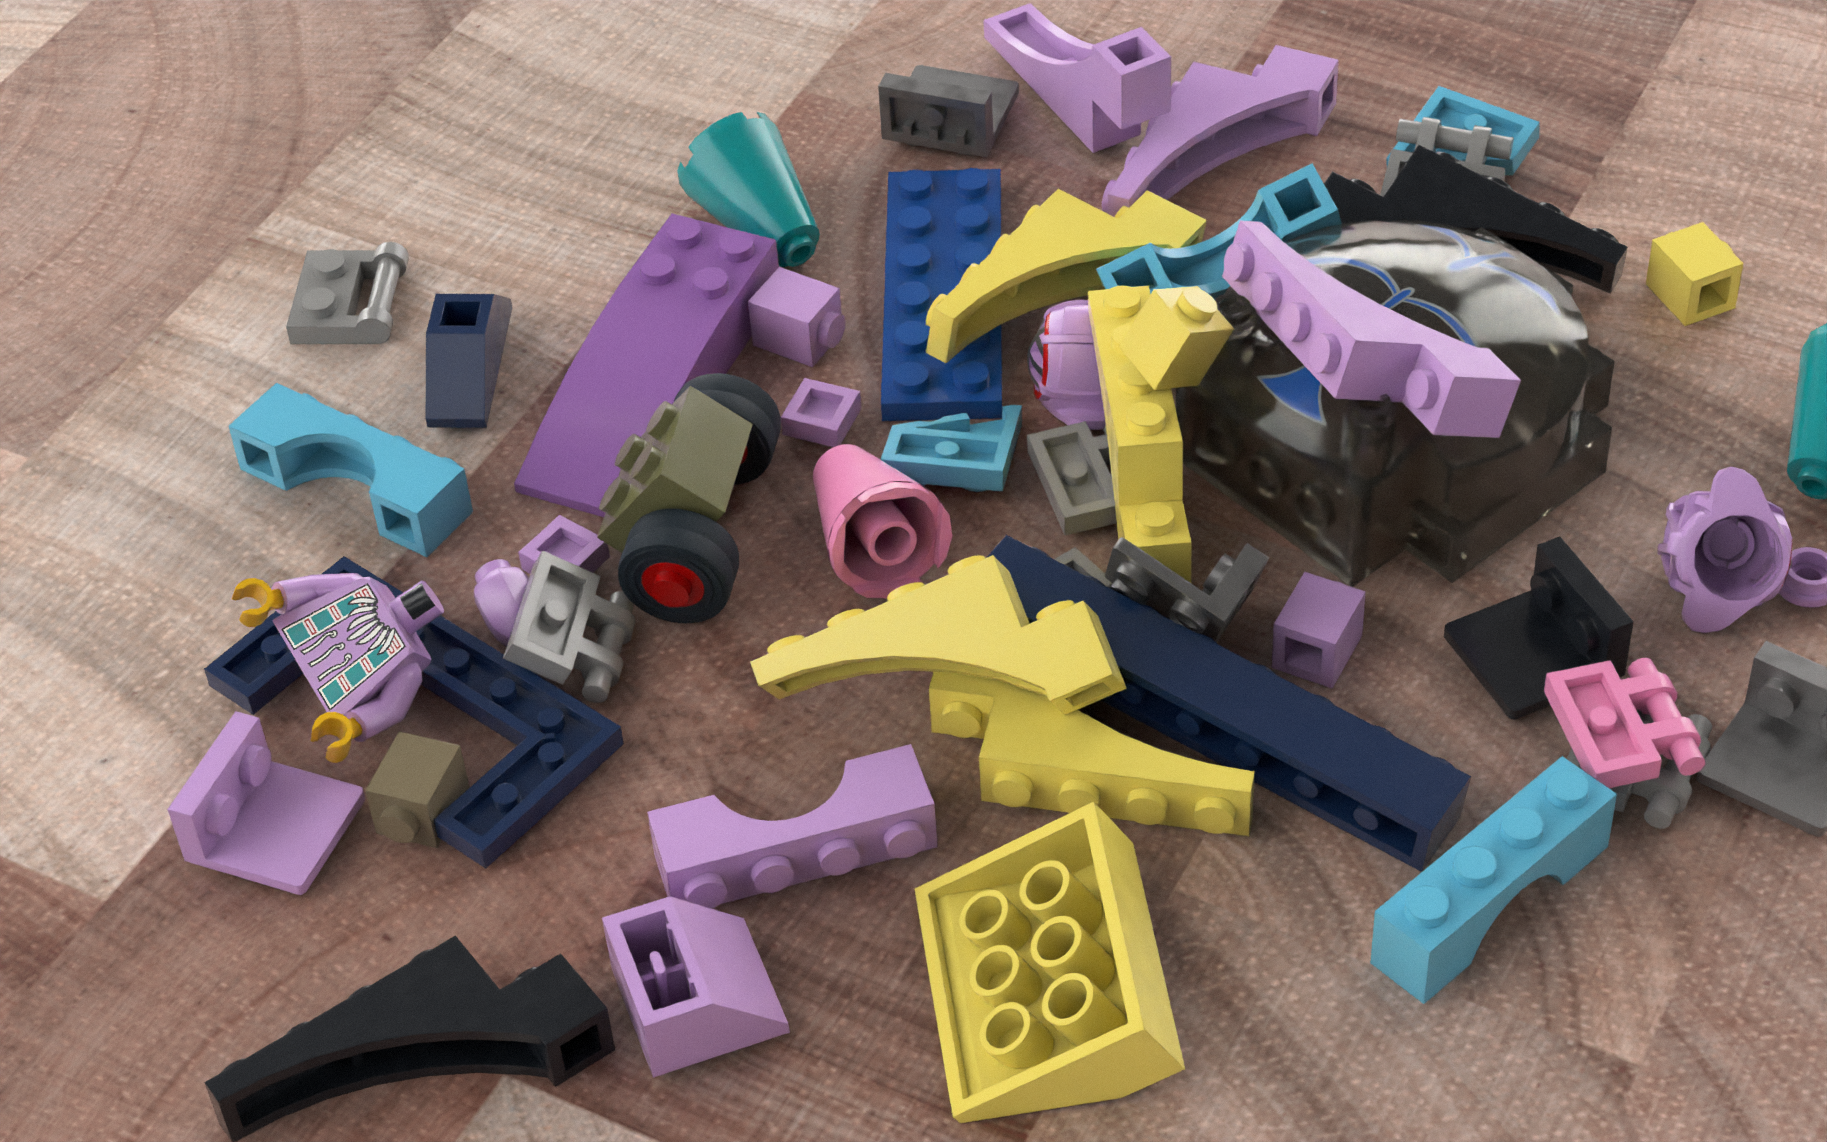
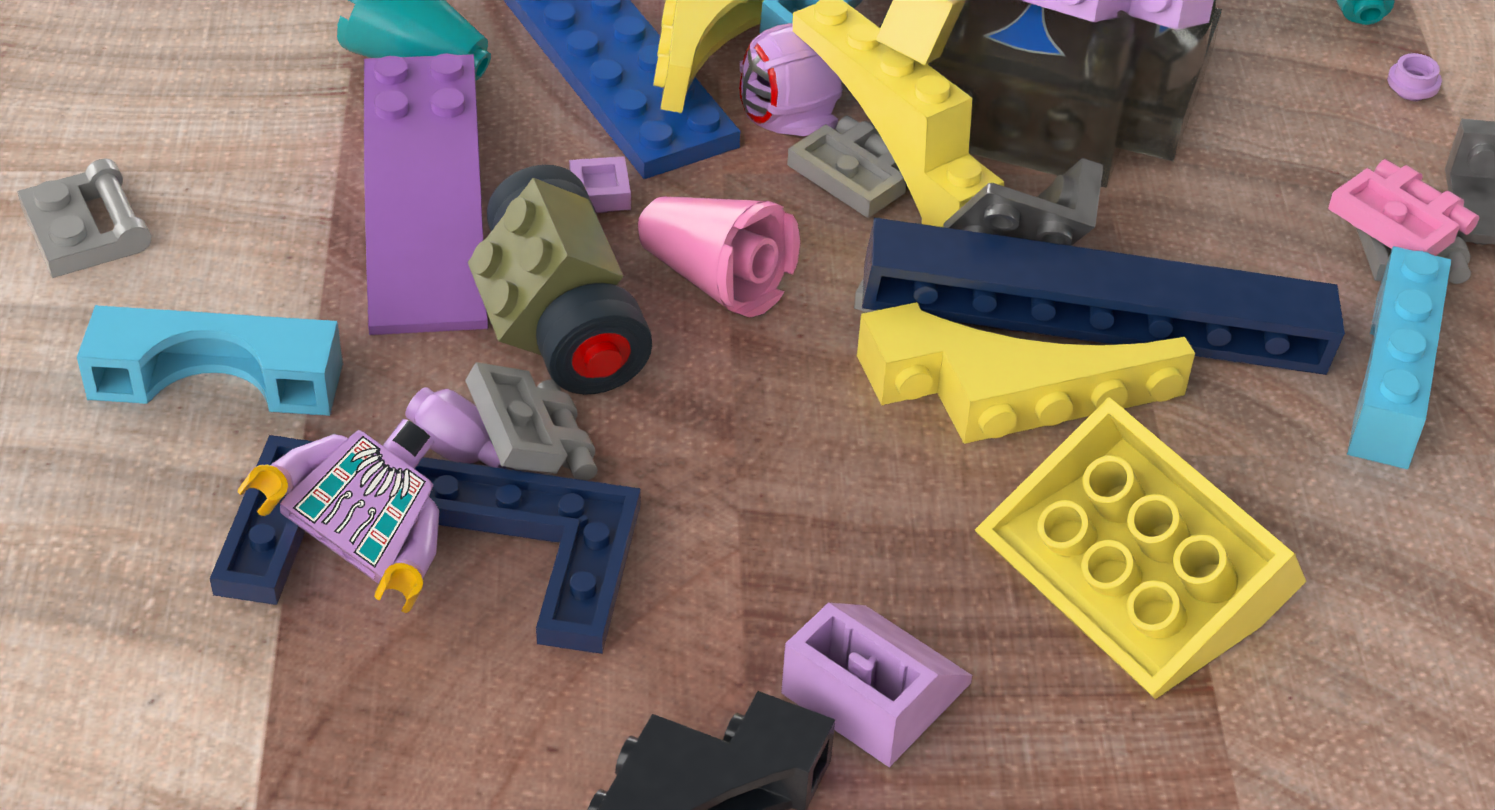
camera: 35 degrees left, 0 degrees up
lavender bracket [167,711,365,895] -> none
dark tan brick [365,731,470,848] -> none
dark blue slope [425,294,513,428] -> none
lavender plate [518,515,610,574] -> none
lavender arch [647,744,937,909] -> none
lavender brick [748,267,845,367] -> none
light yellow arch [750,555,1127,715] -> none
medium azure wing [880,405,1022,492] -> none
lavender brick [1272,572,1366,688] -> none
black bracket [1444,536,1634,720] -> none
lavender piece [1657,467,1793,633] -> none

